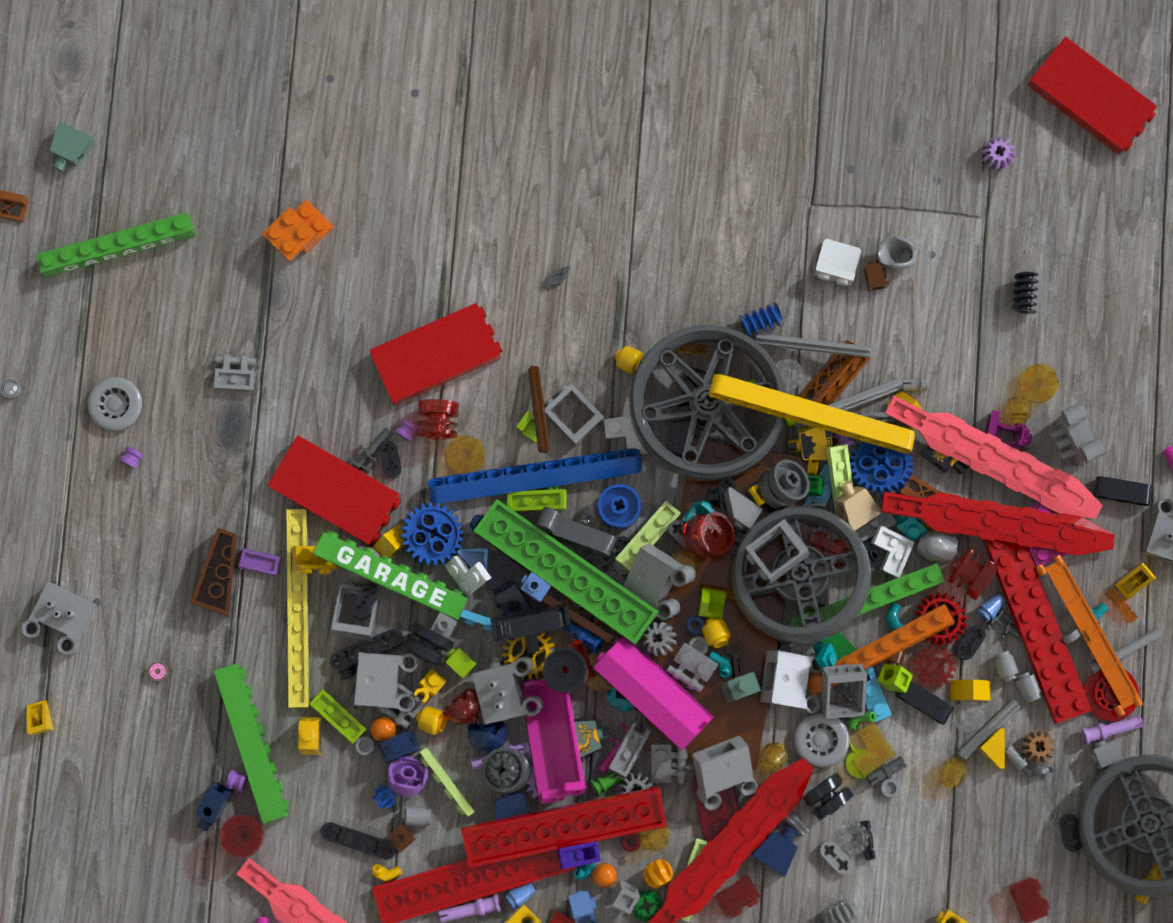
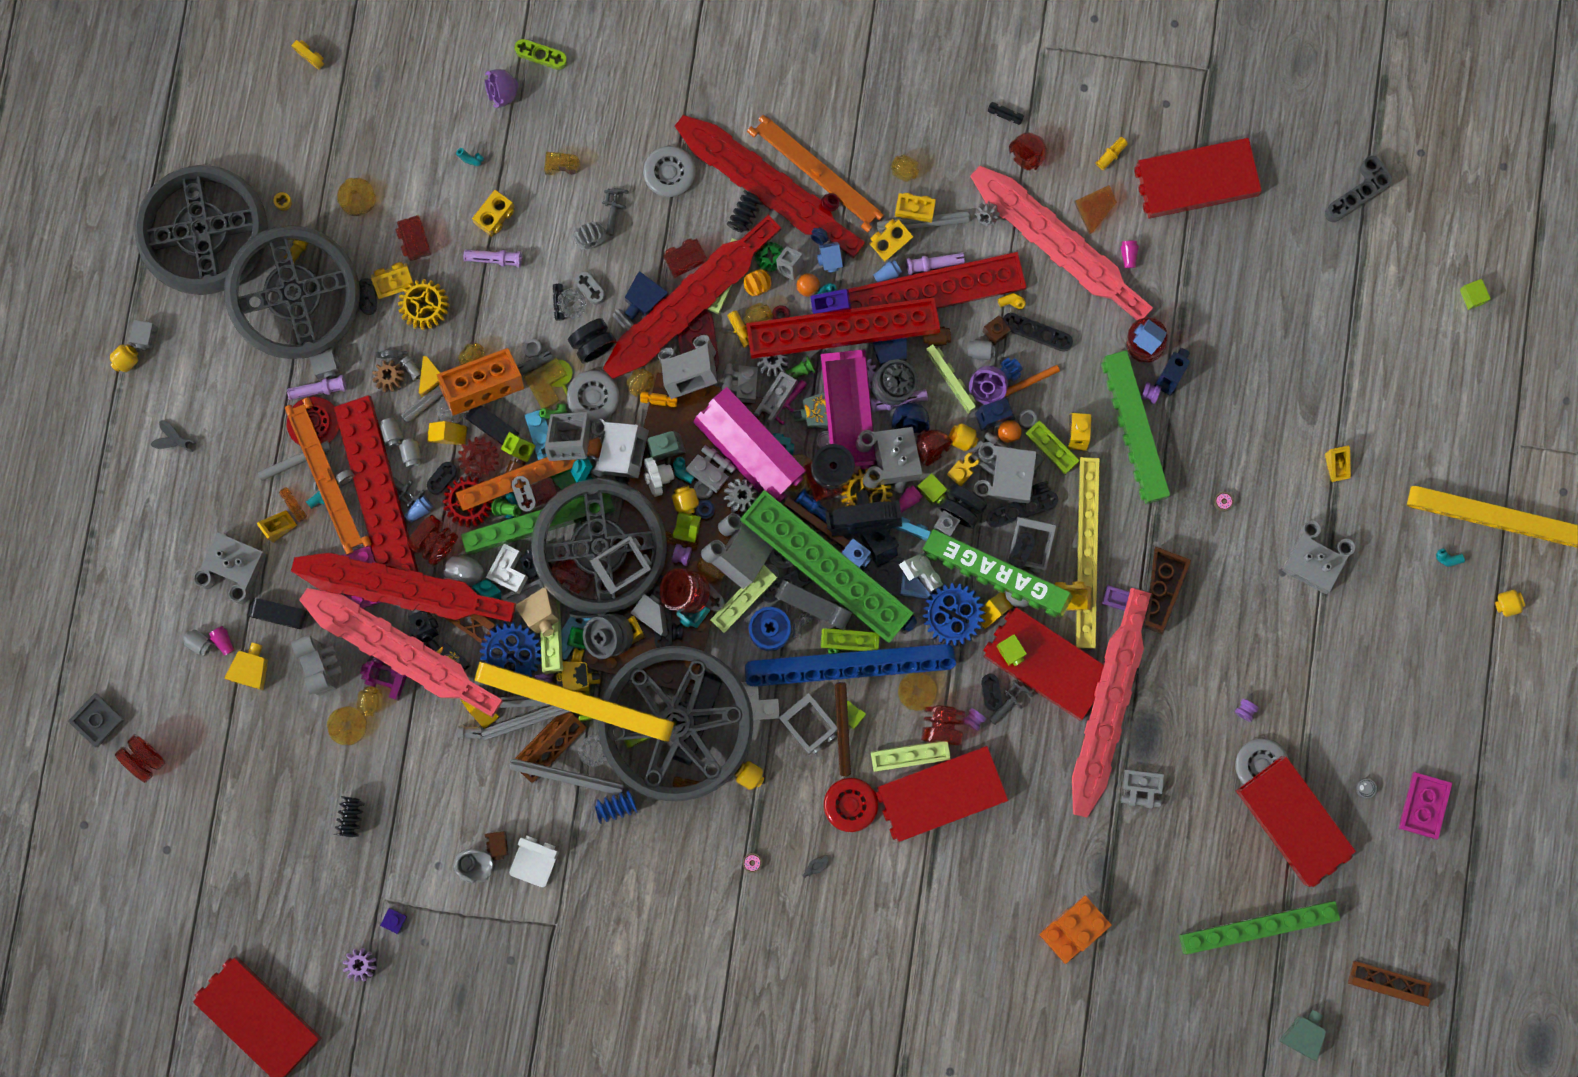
camera: 175 degrees left, 0 degrees up
none -> yellow torso [224,642,268,690]
none -> yellow bracket [371,262,415,299]
none -> dark purple plate [380,908,407,934]
none -> yellow gear [398,279,449,330]
none -> black brick [408,611,439,642]
none -> orange brick [436,348,524,416]
none -> lavender pin [463,249,522,268]
none -> bright green pin [491,497,522,517]
none -> light grey beam [512,476,536,512]
none -> clear red brick [520,478,558,508]
none -> light orange axle [640,392,678,407]
none -> white plant [644,457,674,497]
none -> medium lavender wheel [672,544,692,566]
none -> yellow axle [727,311,749,348]
none -> tile [743,853,762,873]
none -> red wheel [824,778,878,832]
none -> yellowish green plate [871,740,951,772]
none -> dark pink cone [899,485,923,513]
none -> reddish brown brick [923,326,951,347]
none -> lime brick [996,635,1027,666]
none -> orange bar [1004,365,1060,398]
none -> coral plate [1072,588,1151,818]
none -> medium blue brick [1133,319,1167,355]
none -> red brick [1236,756,1356,887]

